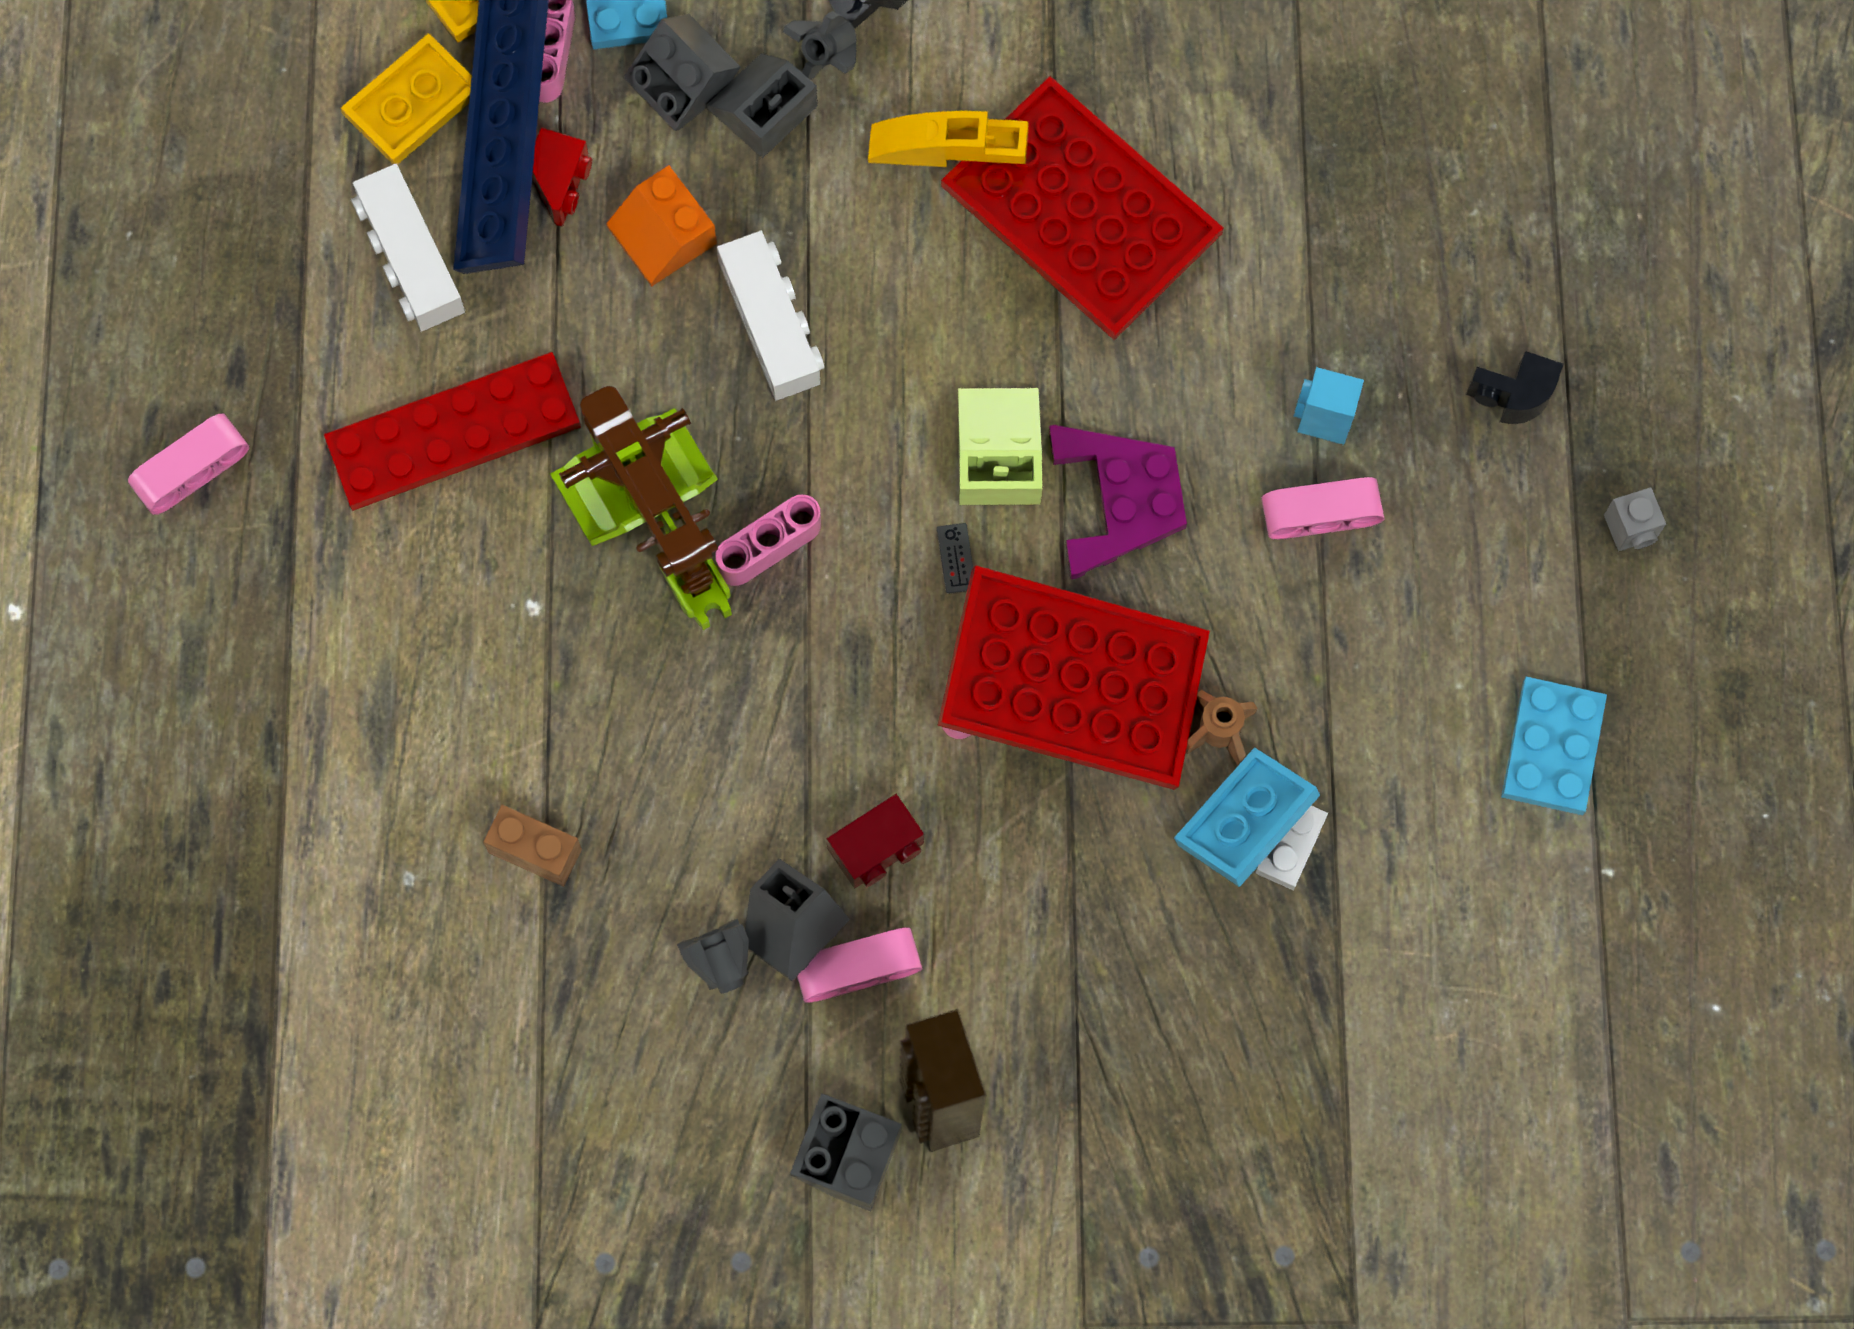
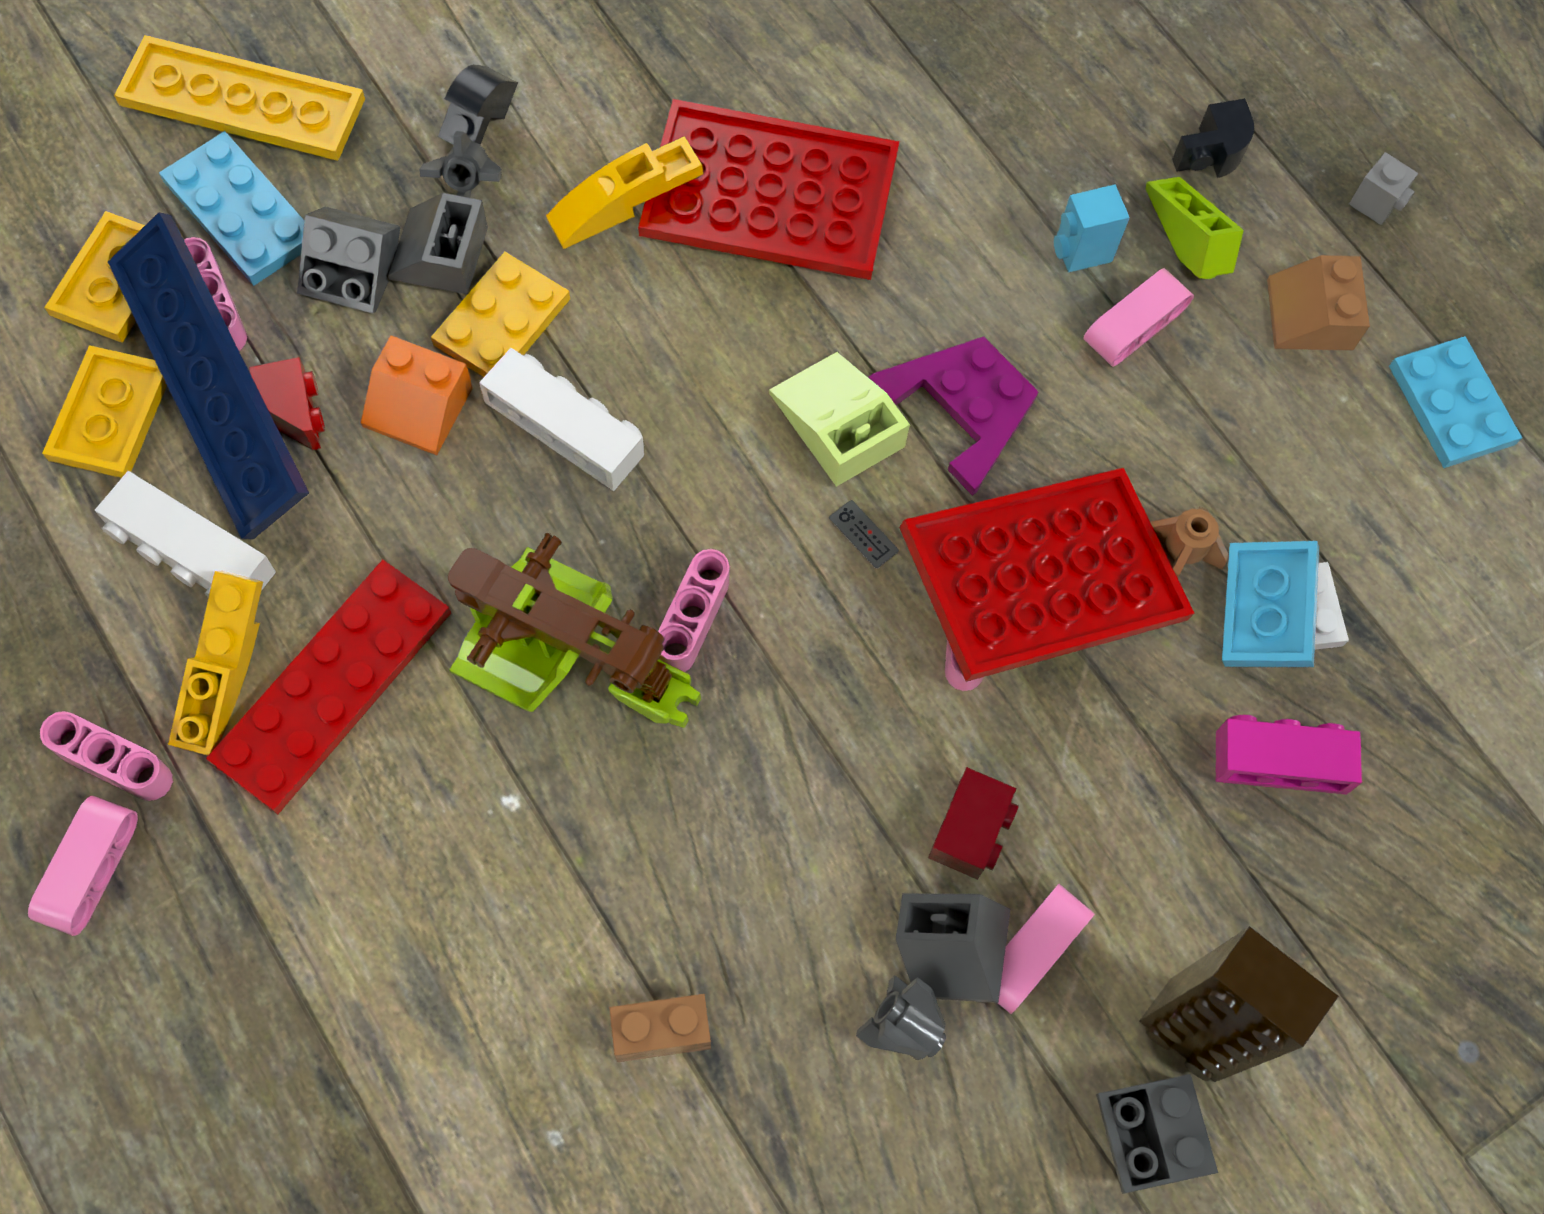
camera: 35 degrees left, 5 degrees down
none -> bright pink beam [40,711,173,801]
none -> yellow slope [168,571,263,755]
none -> yellow plate [431,251,570,377]
none -> lime slope [1145,177,1244,279]
none -> dark pink brick [1216,715,1362,795]
none -> medium nougat slope [1267,255,1370,351]

